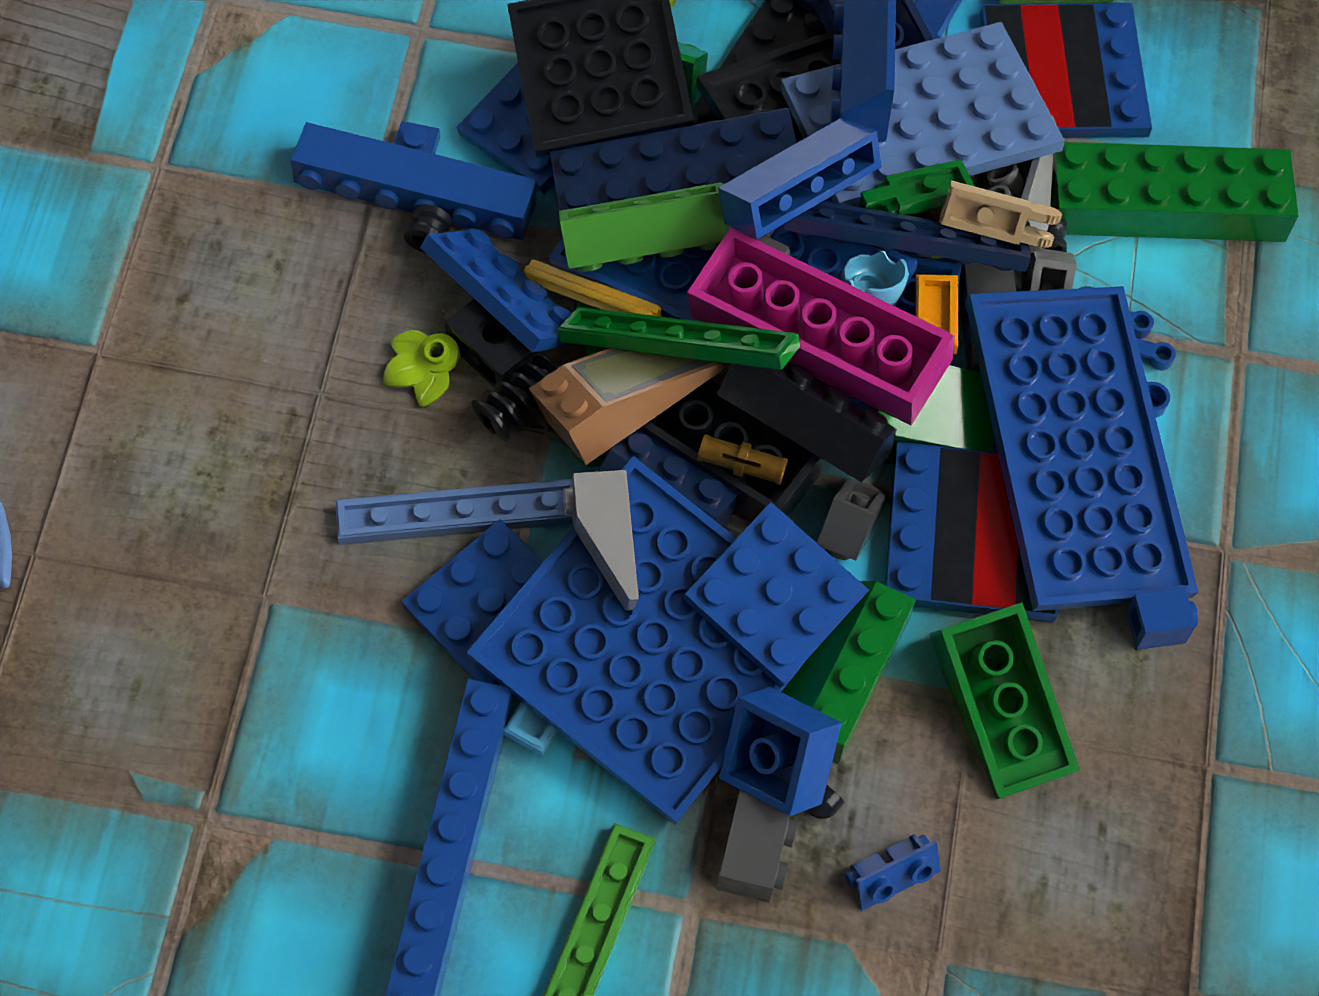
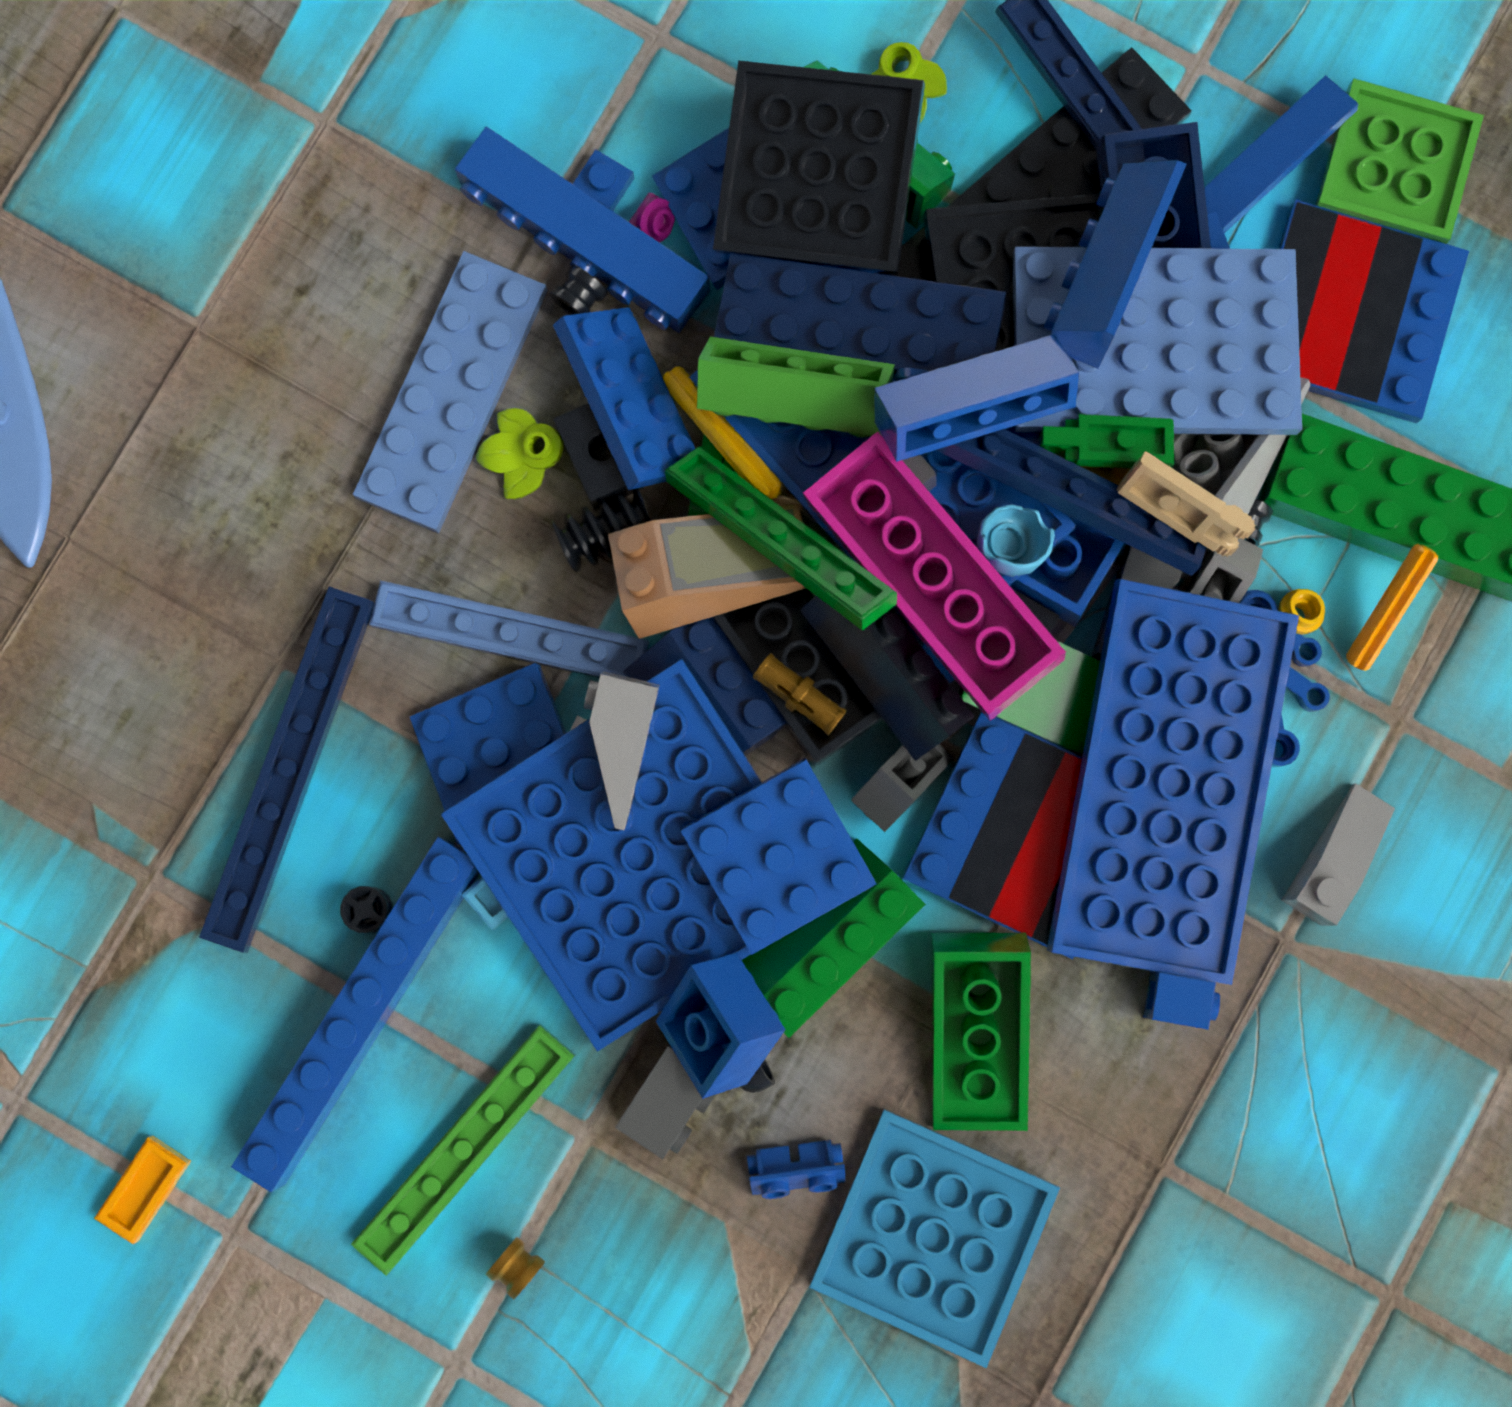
camera: 25 degrees right, 20 degrees up
light orange tile [915,274,958,354] -> none
none -> dark blue plate [199,586,375,953]
none -> black wheel [340,886,394,933]
none -> medium blue plate [353,251,548,533]
none -> magenta plate [629,192,675,243]
none -> dark azure plate [809,1109,1060,1368]
none -> yellow plate [1278,589,1325,635]
none -> light grey slope [1281,783,1395,926]
none -> light orange axle [1346,544,1438,671]

